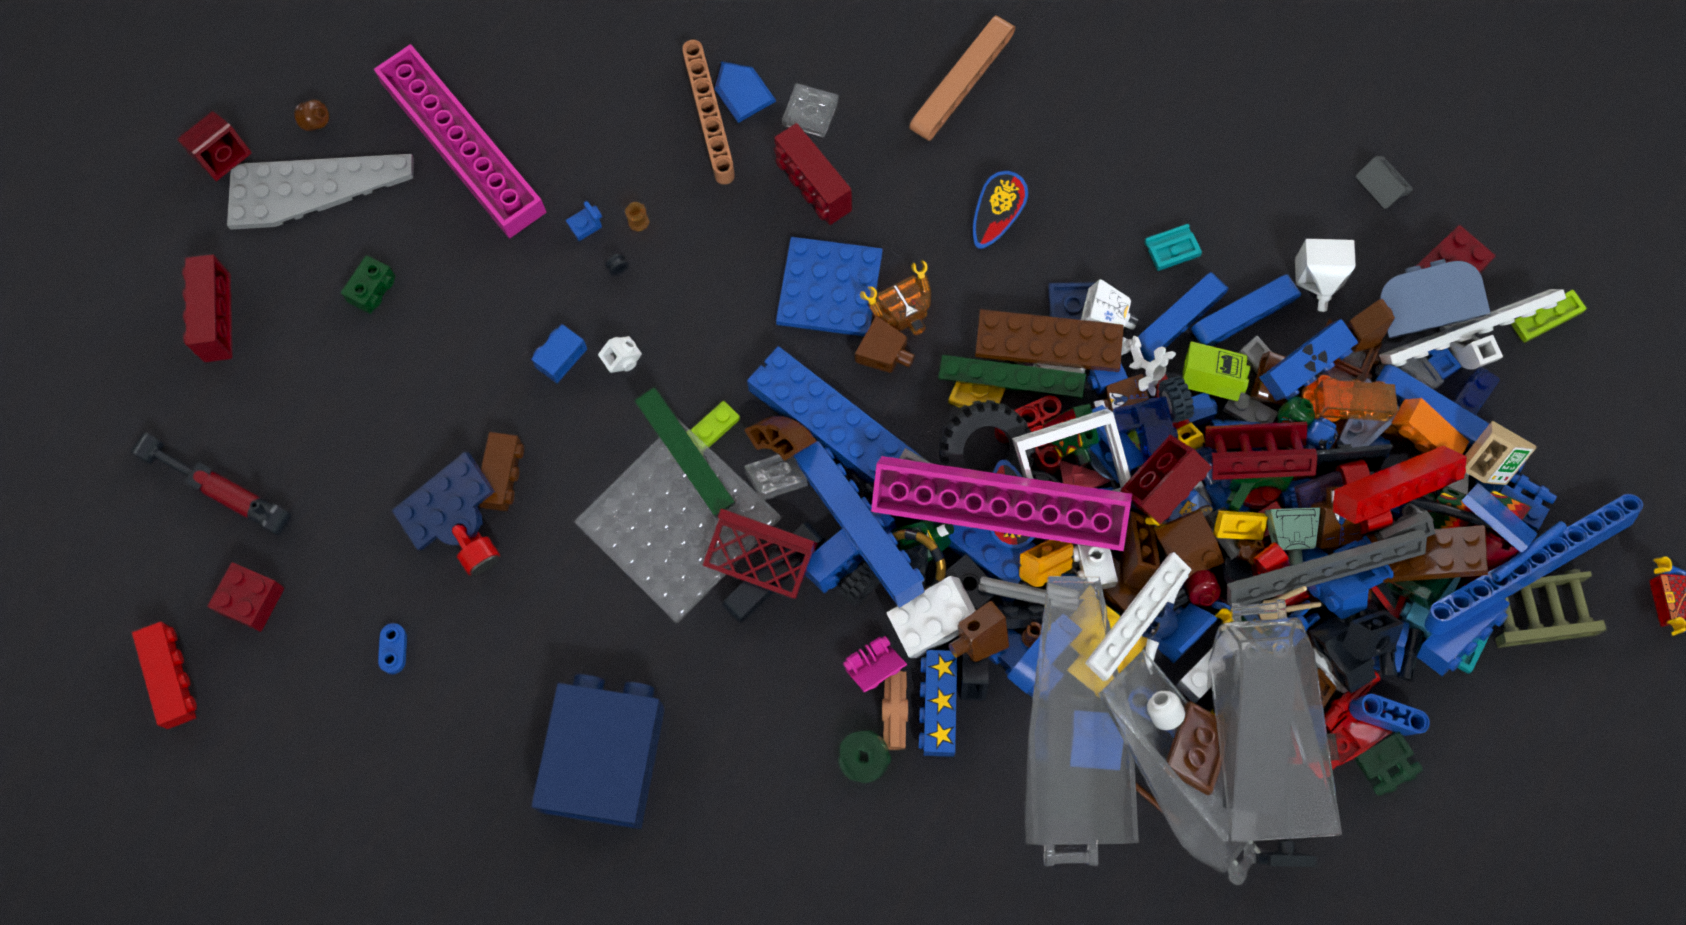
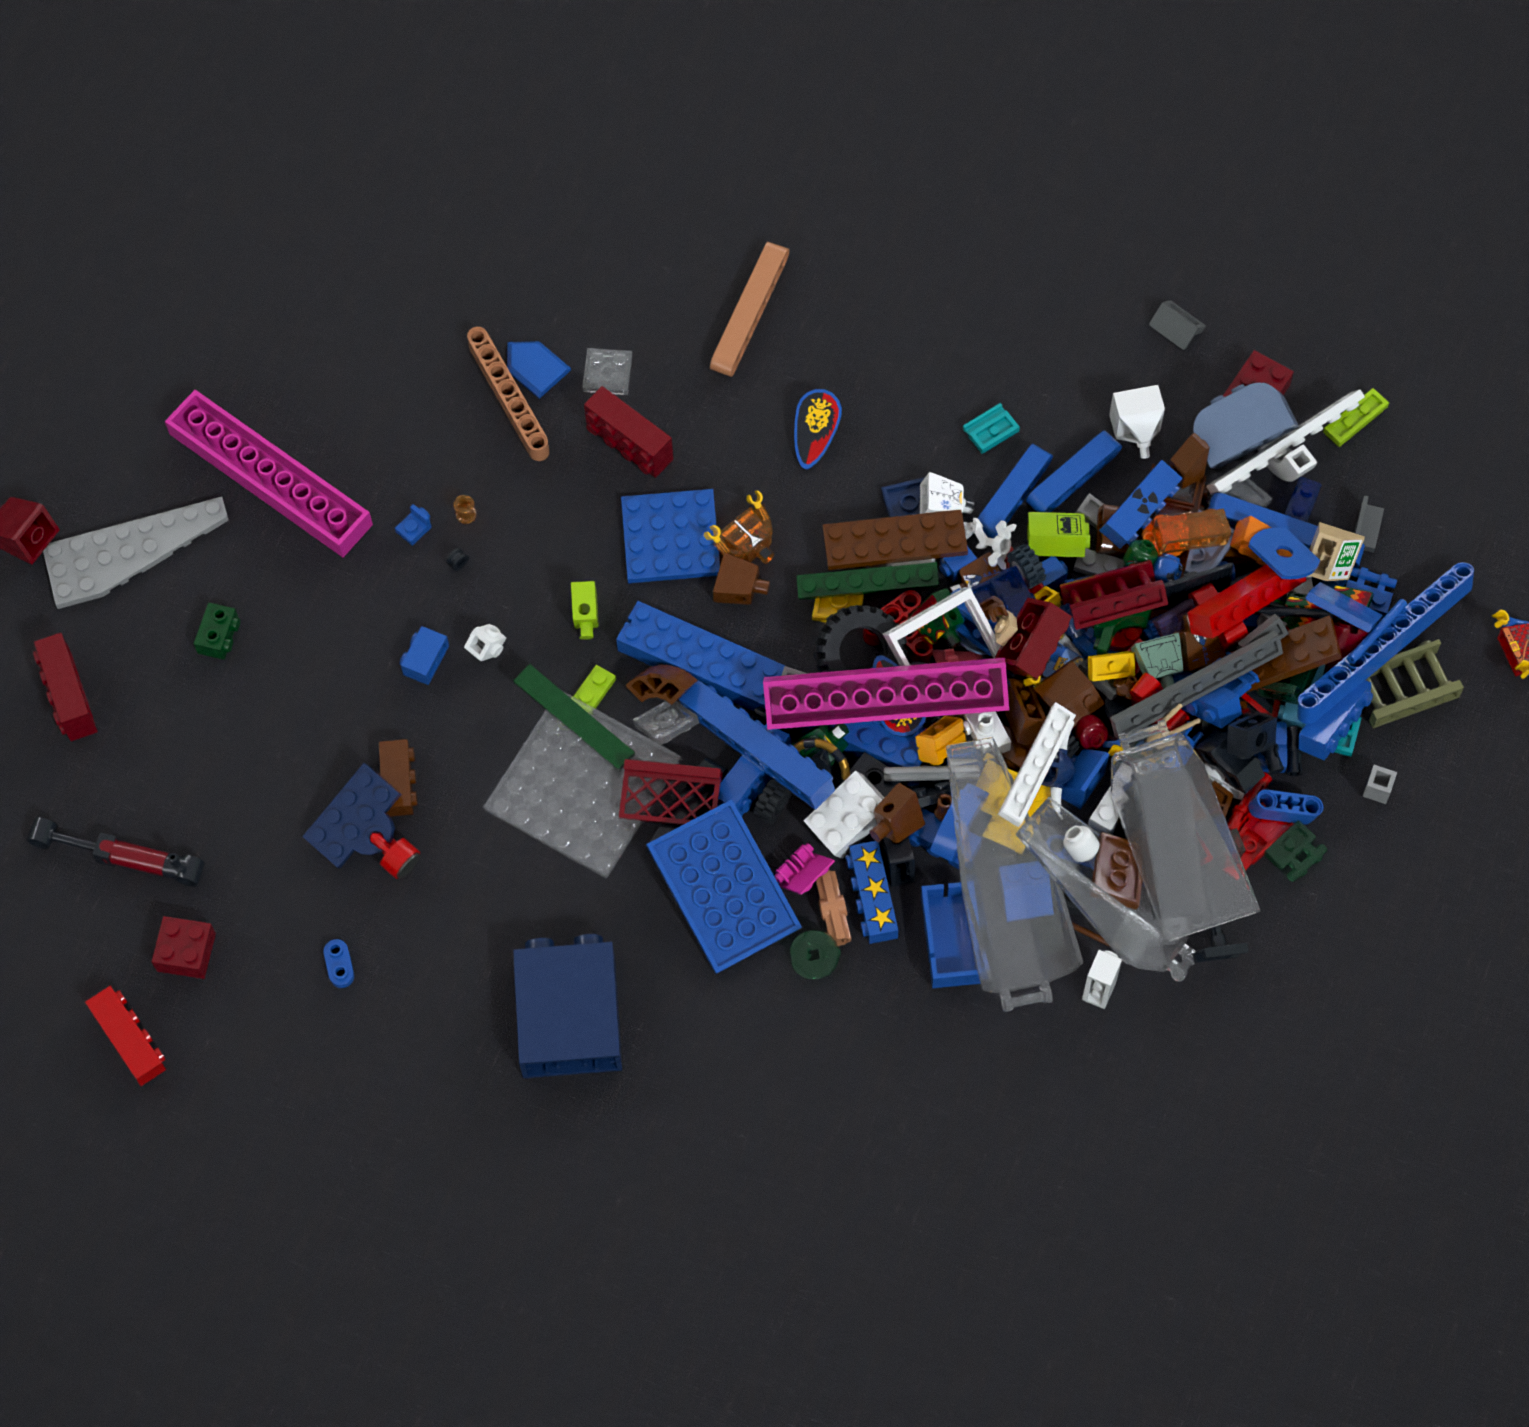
camera: 15 degrees left, 5 degrees down
reddish brown head [294,99,329,131] -> none
blue plate [1425,348,1462,382] -> none
none -> lime torso [571,581,598,640]
none -> blue plate [646,799,802,974]
none -> blue piece [921,881,983,988]
none -> reddish brown plate [979,595,1008,622]
none -> tan plate [994,610,1018,647]
none -> white brick [1082,950,1122,1009]
none -> blue piece [1248,528,1320,579]
none -> dark grey panel [1354,495,1384,553]
none -> light grey brick [1363,765,1397,804]

